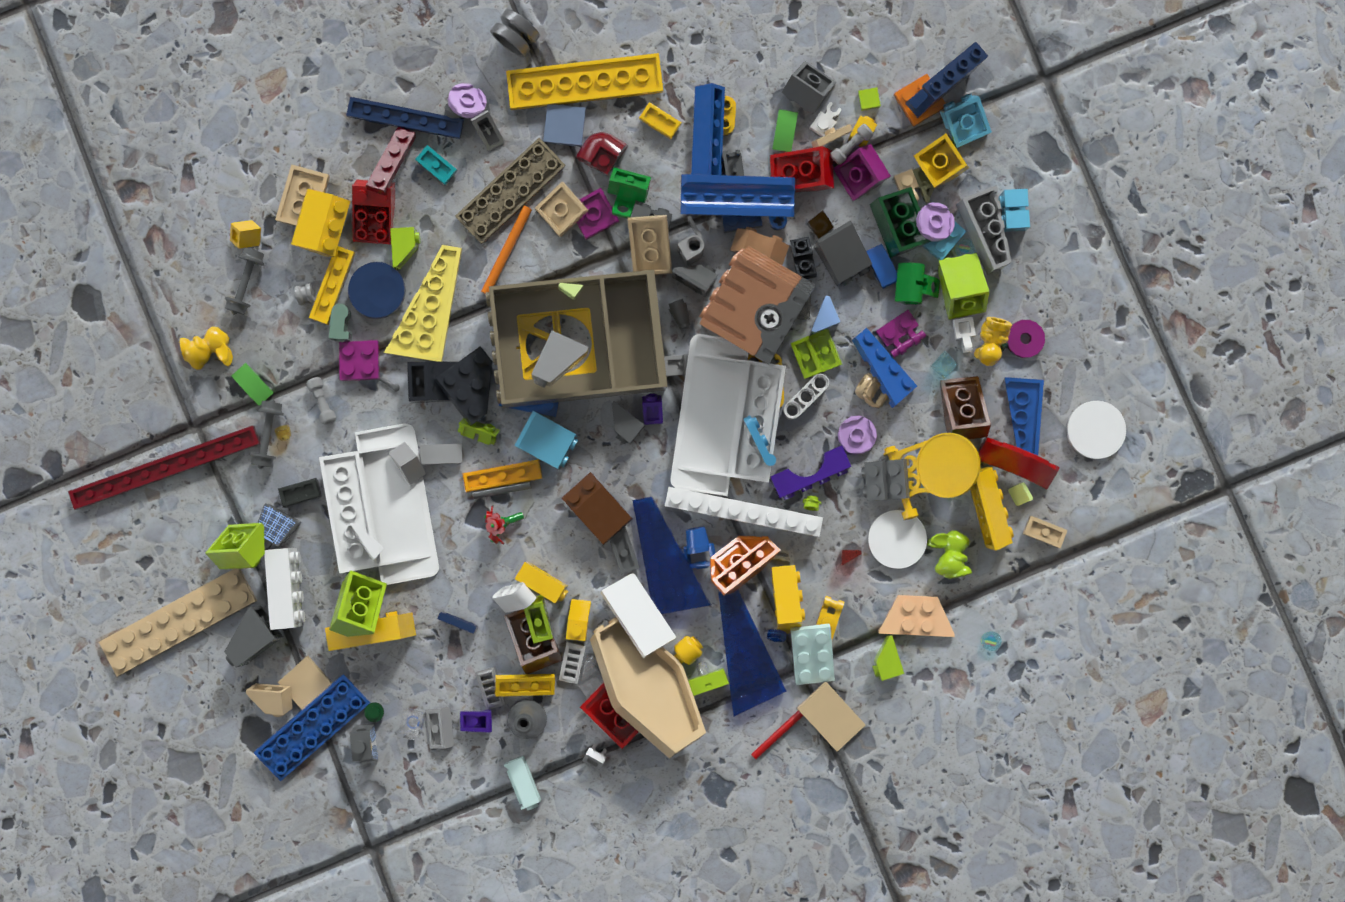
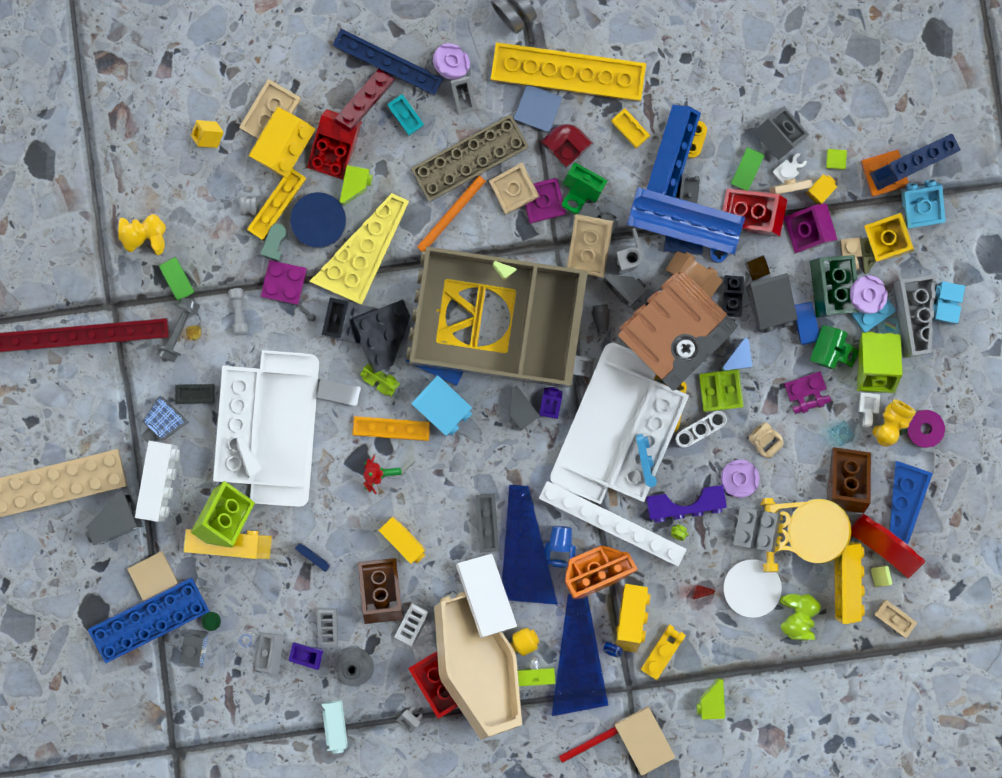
camera: 15 degrees right, 0 degrees up
lime slope [205,523,265,569] -> none
dark grey piece [225,247,264,315] -> none
tan slope [246,683,293,717] -> none
light grey slope [388,442,426,485] -> none
dark grey bar [473,481,532,499] -> none
white beam [492,582,536,613] -> none
yellow plate [495,674,555,697] -> none
lime slope [524,595,553,643] -> none
light grey slope [531,331,589,388] -> none
reddish brown slope [562,472,633,545] -> none
yellow slope [566,599,591,641] -> none
light aqua plate [790,624,835,685] -> none
light grey piece [830,124,873,165] -> none
blue wing [852,328,917,408] -> none
light nougat wing [878,595,955,637] -> none
clear light blue tile [981,631,1002,651] -> none
white tile [1067,401,1126,459] -> none

